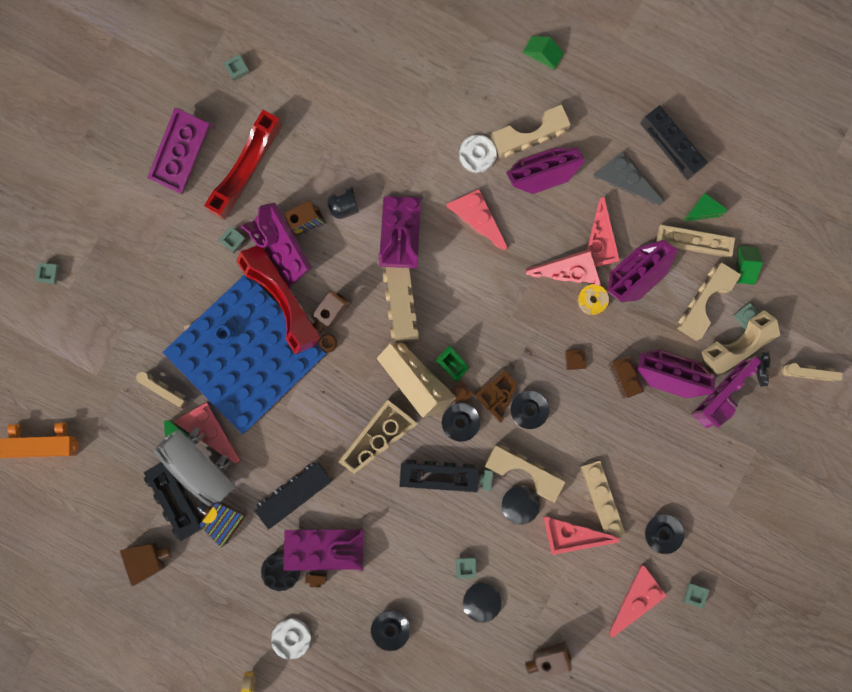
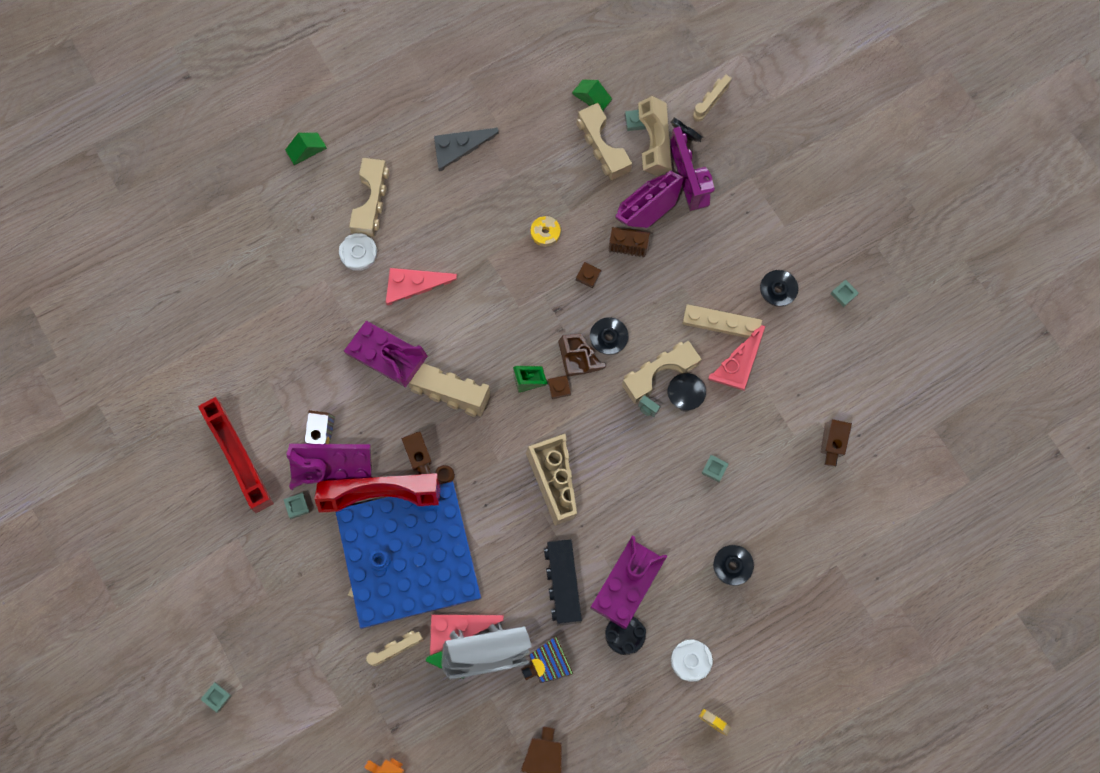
camera: 60 degrees left, 10 degrees down
black brick [143,462,203,541] -> none
magenta plate [147,108,215,194] -> none
sand green plate [223,54,250,81] -> none
reddish brown plate [305,573,327,588] -> none
black helmet [327,186,359,219] -> none
tan wedge [376,342,457,418] -> none
black brick [399,459,479,493] -> none
black dish [442,403,480,442] -> none
black dish [463,582,502,623] -> none
magenta wedge [506,147,585,194] -> none
coral wing [526,249,601,285] -> none
coral wing [587,197,620,267] -> none
magenta wedge [608,240,678,303] -> none
coral wing [609,565,666,638] -> none
black brick [640,105,708,180] -> none
tan plate [656,225,735,258] -> none
green slope [684,193,727,222] -> none

